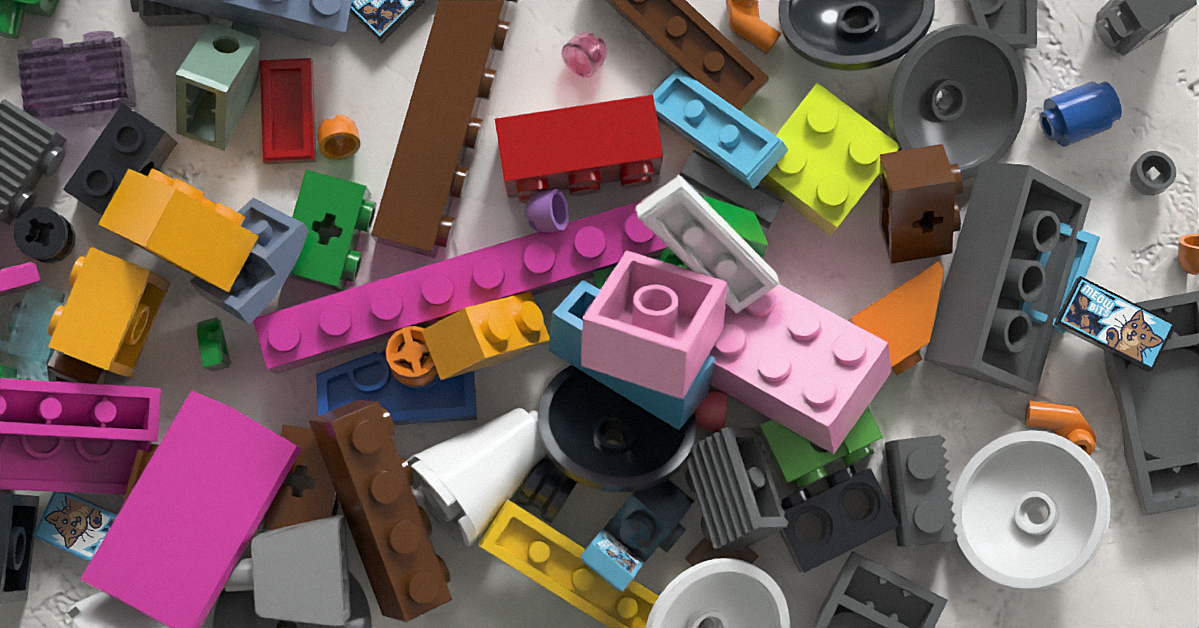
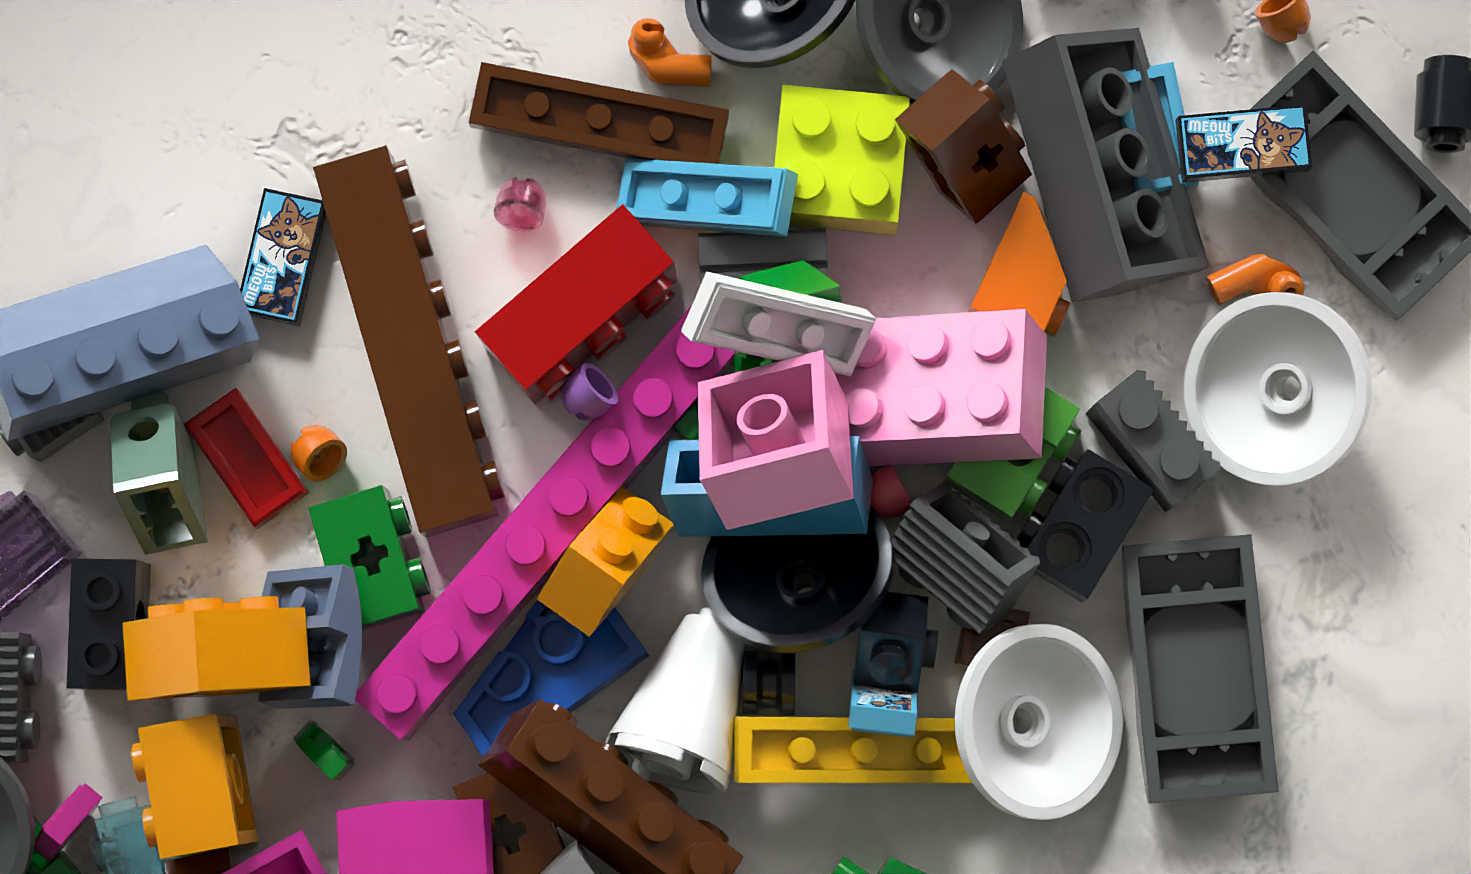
camera: 25 degrees left, 0 degrees up
black wheel [13,207,75,264] -> none
orange wheel [386,326,438,387] -> none

